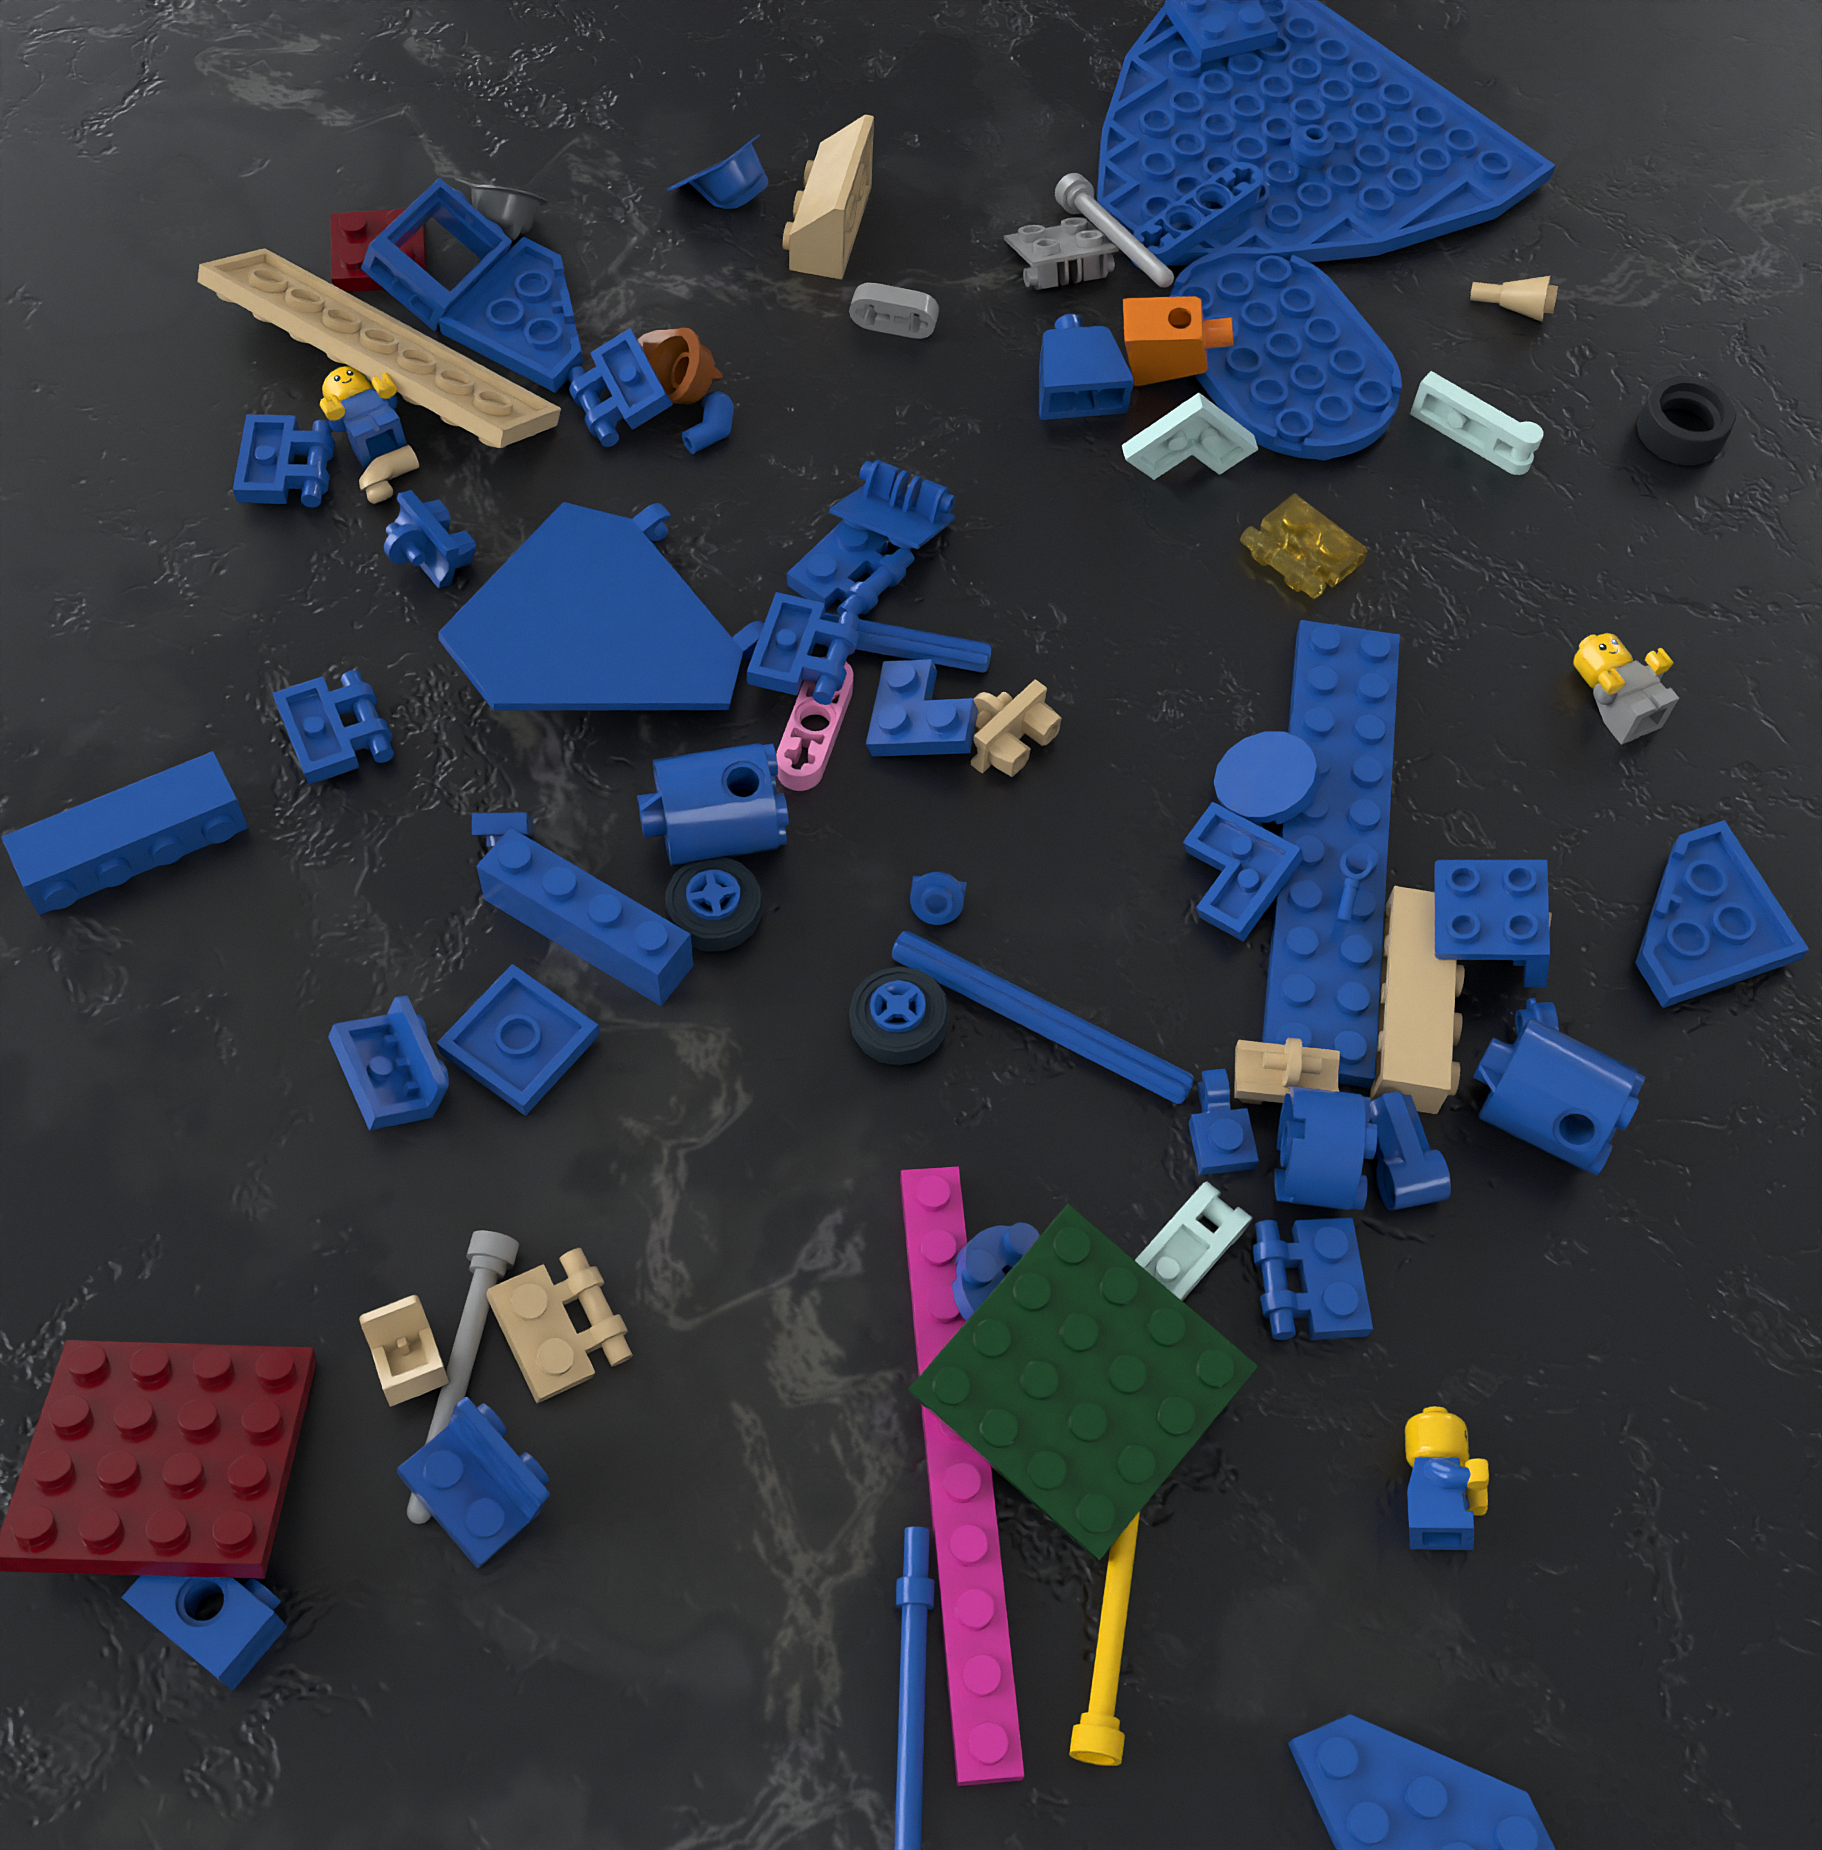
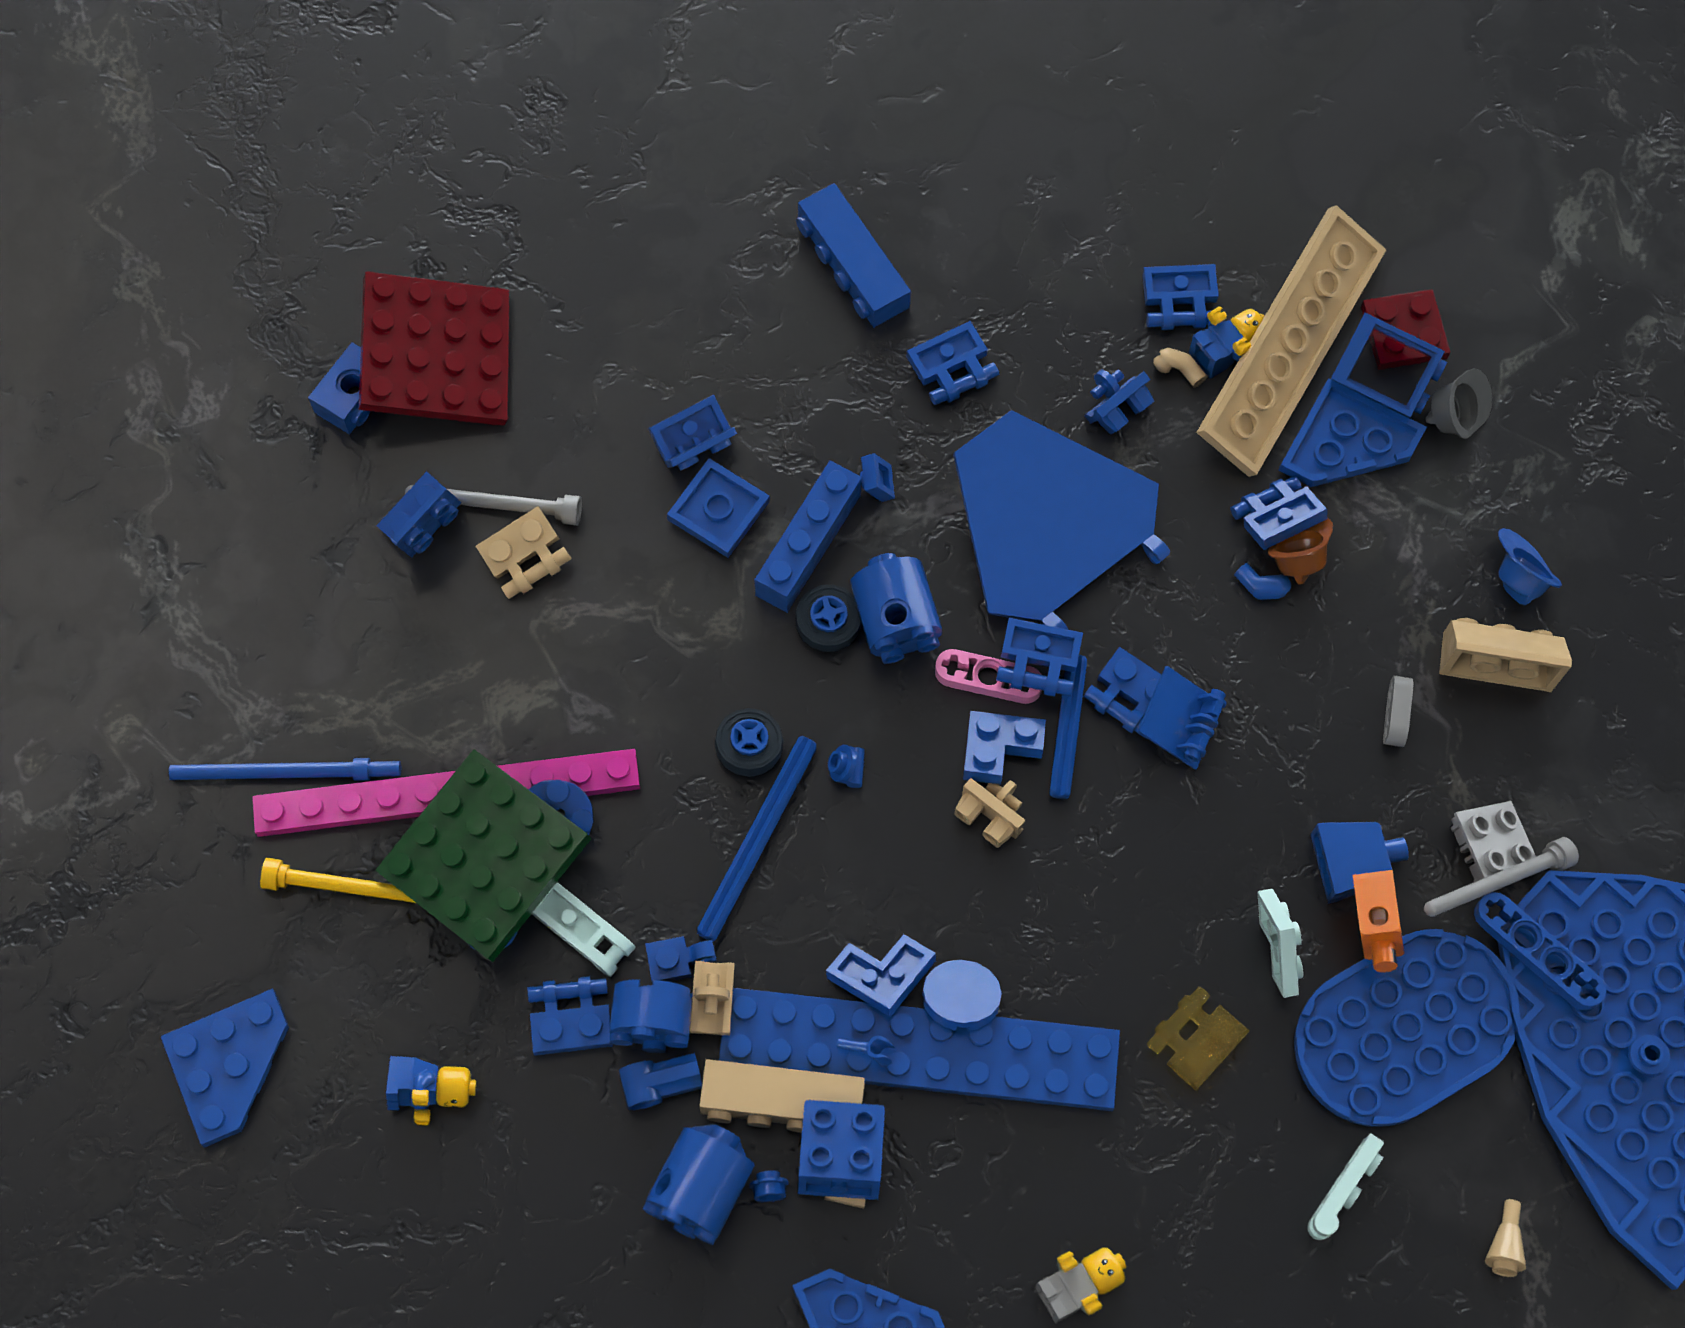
camera: 90 degrees right, 10 degrees up
tan bracket [359,1295,449,1407] -> none

